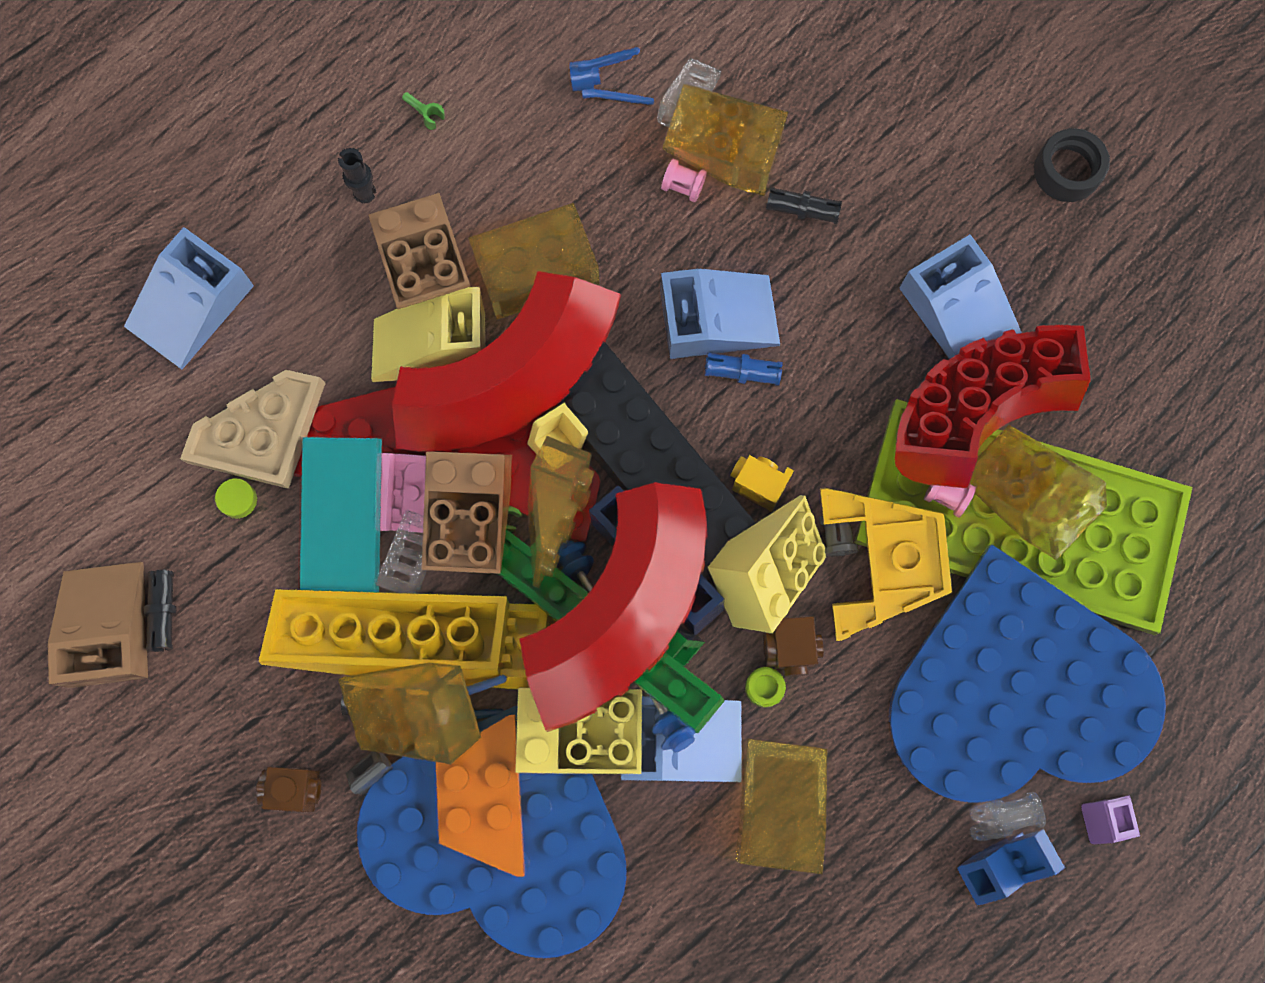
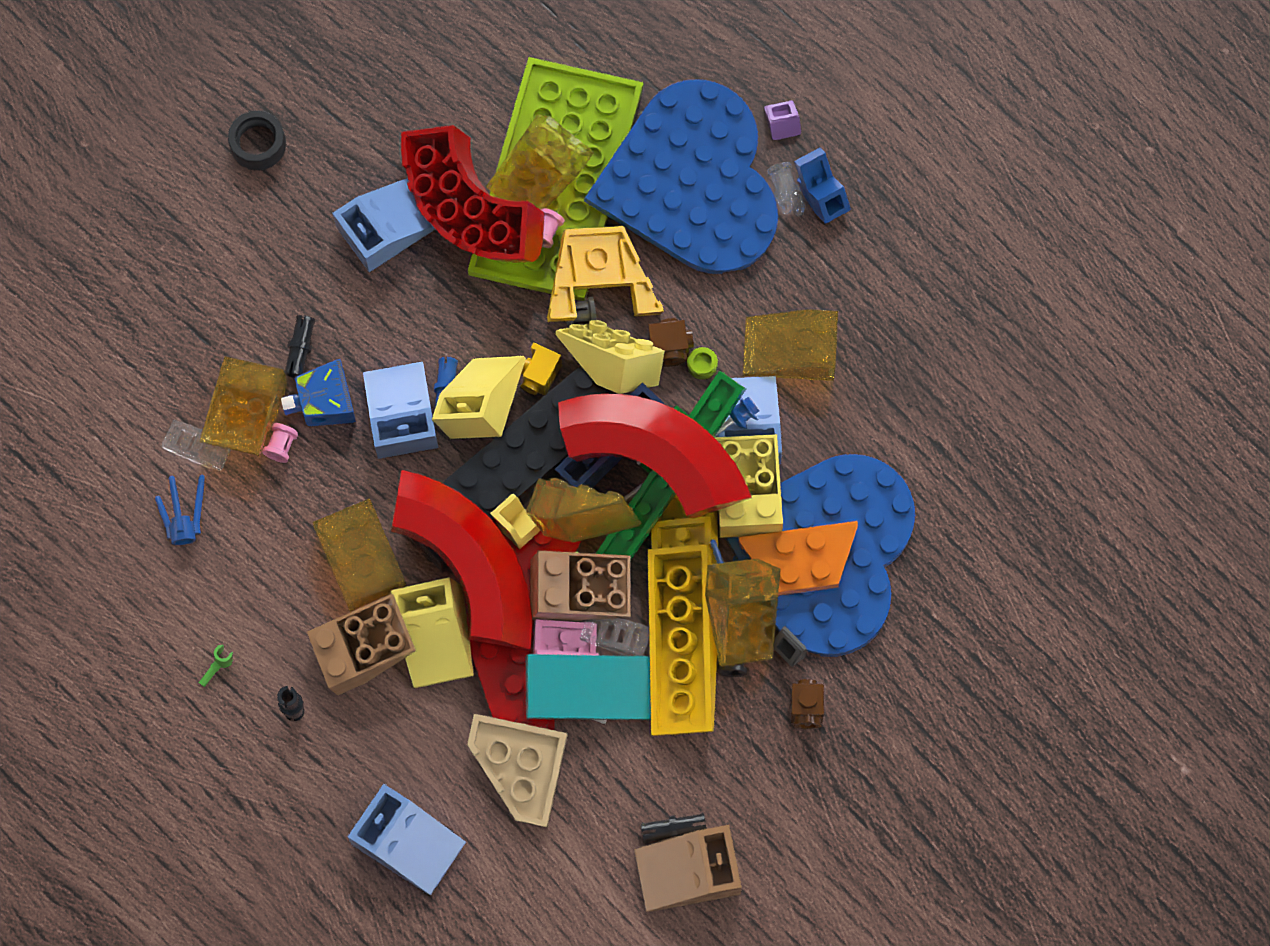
camera: 90 degrees left, 5 degrees down
lime tile [215,479,257,519] -> none
none -> blue torso [281,359,356,426]
none -> light yellow slope [432,356,526,439]

